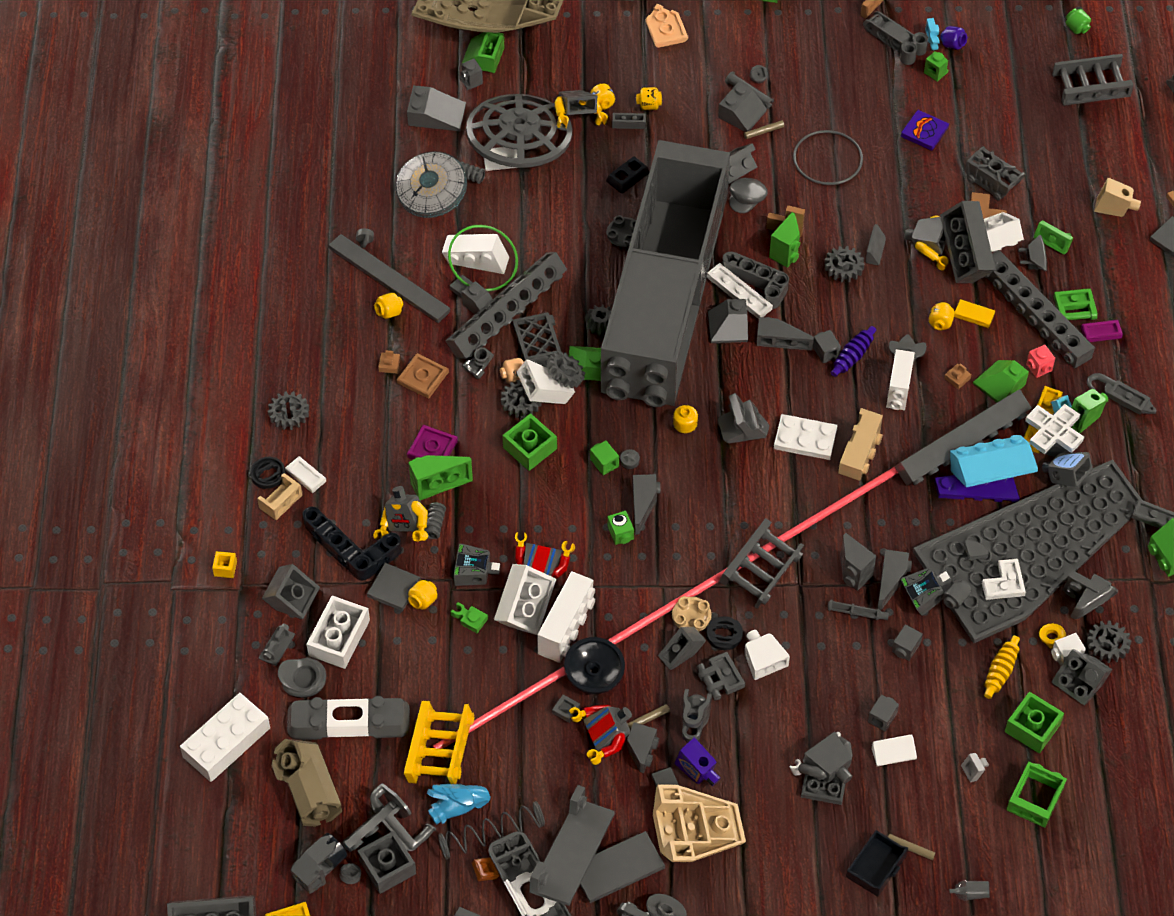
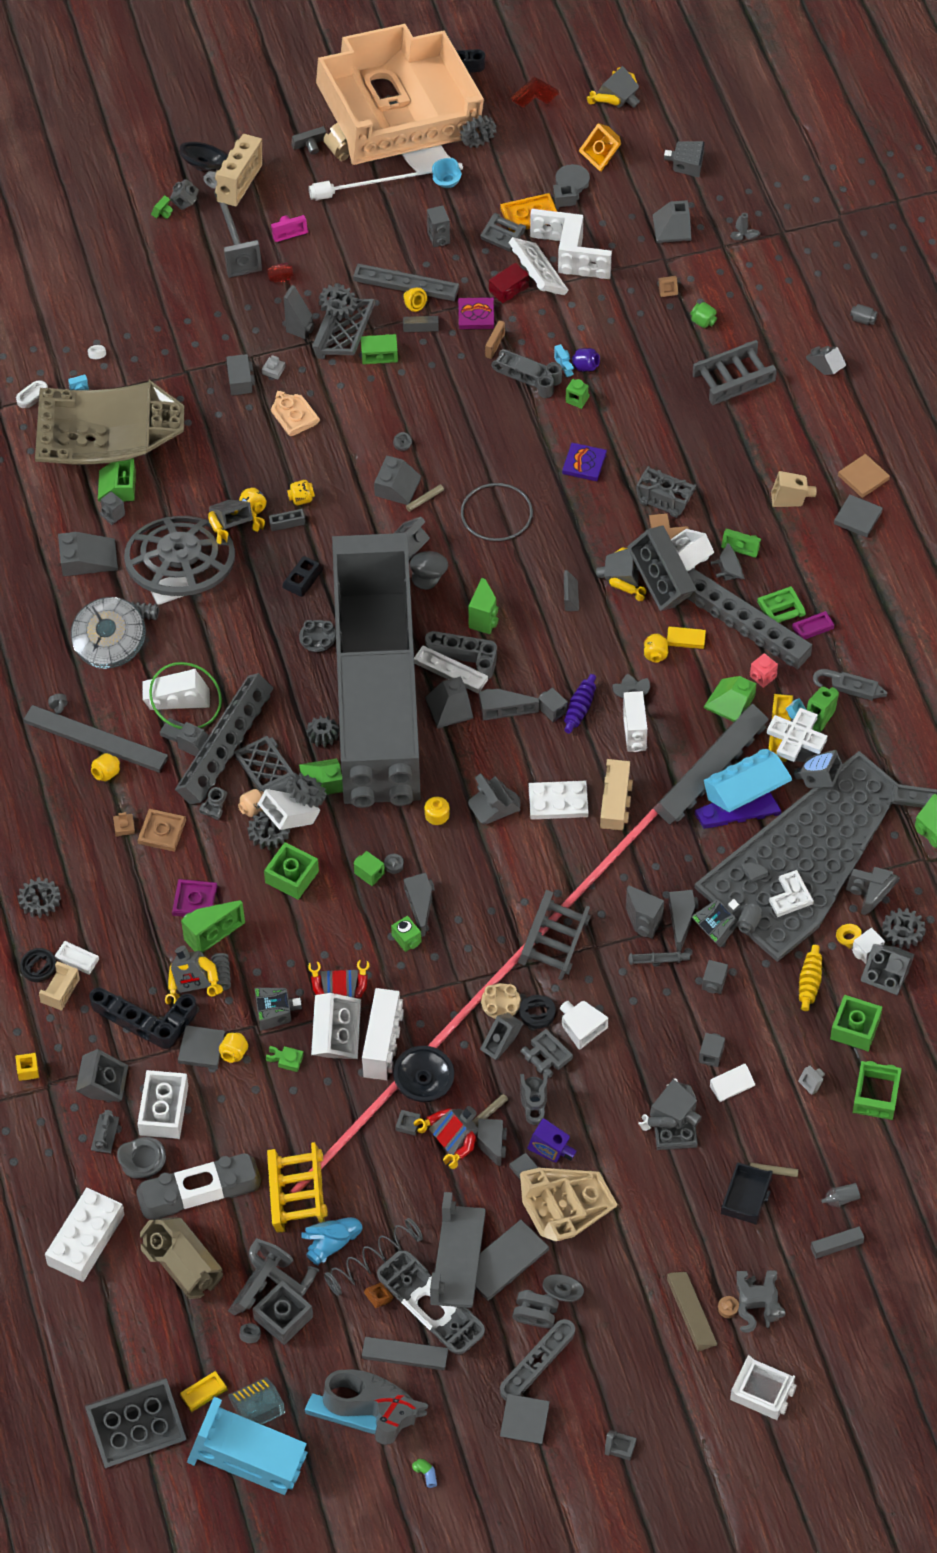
camera: 15 degrees left, 0 degrees up
dark grey piece [291,833,347,894] -> none
dark grey pin [725,71,774,109] -> none
medium nougat tile [766,206,805,237] -> none
dark grey gear [824,246,865,282] -> none
medium nougat tile [944,363,972,389] -> none

